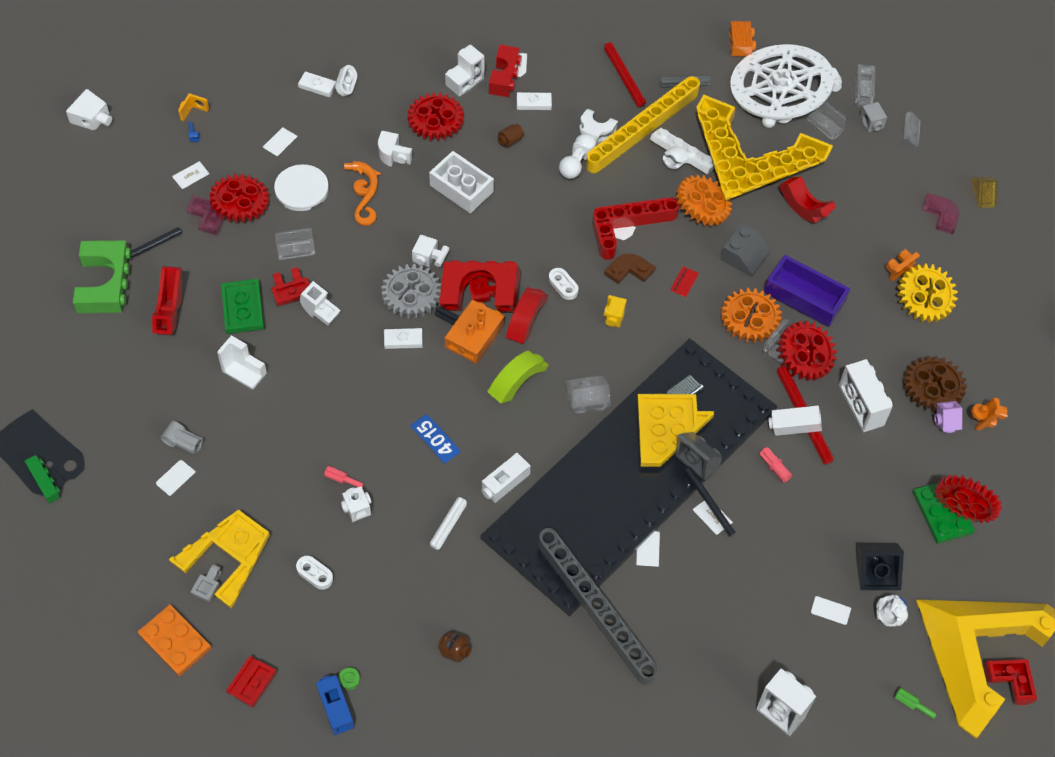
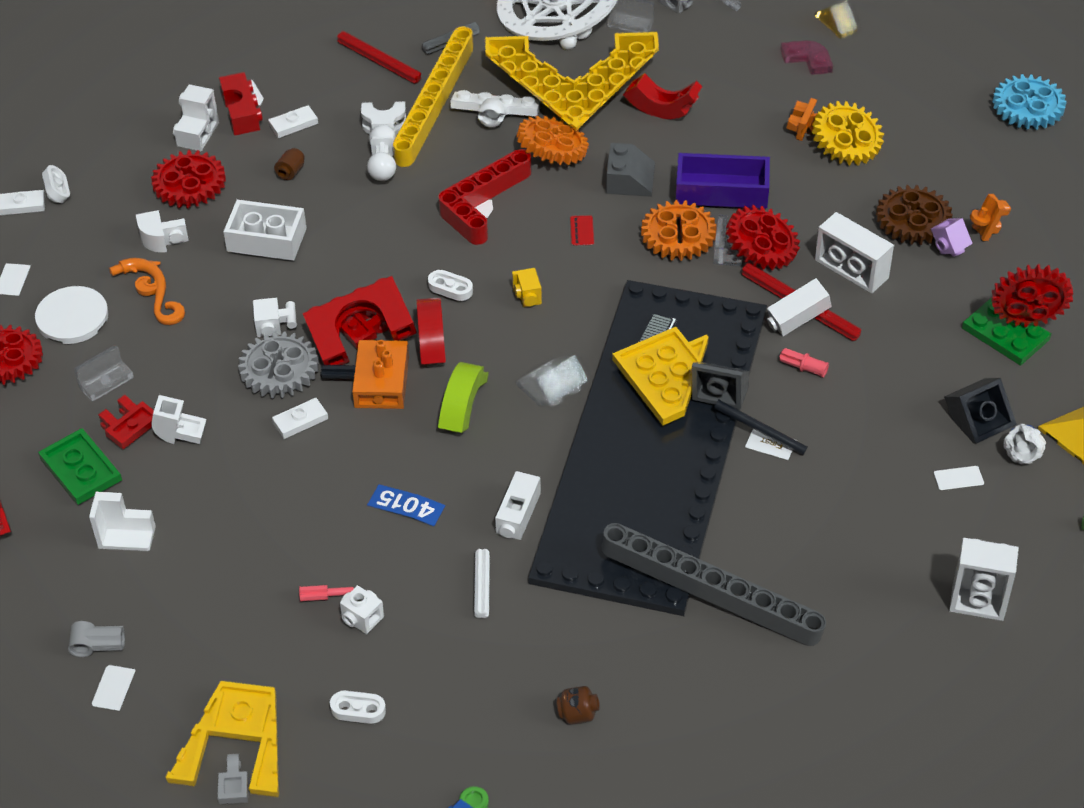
camera: 25 degrees left, 10 degrees down
reddish brown plate [604,254,656,284] -> none
white sticker [636,531,660,567] -> none

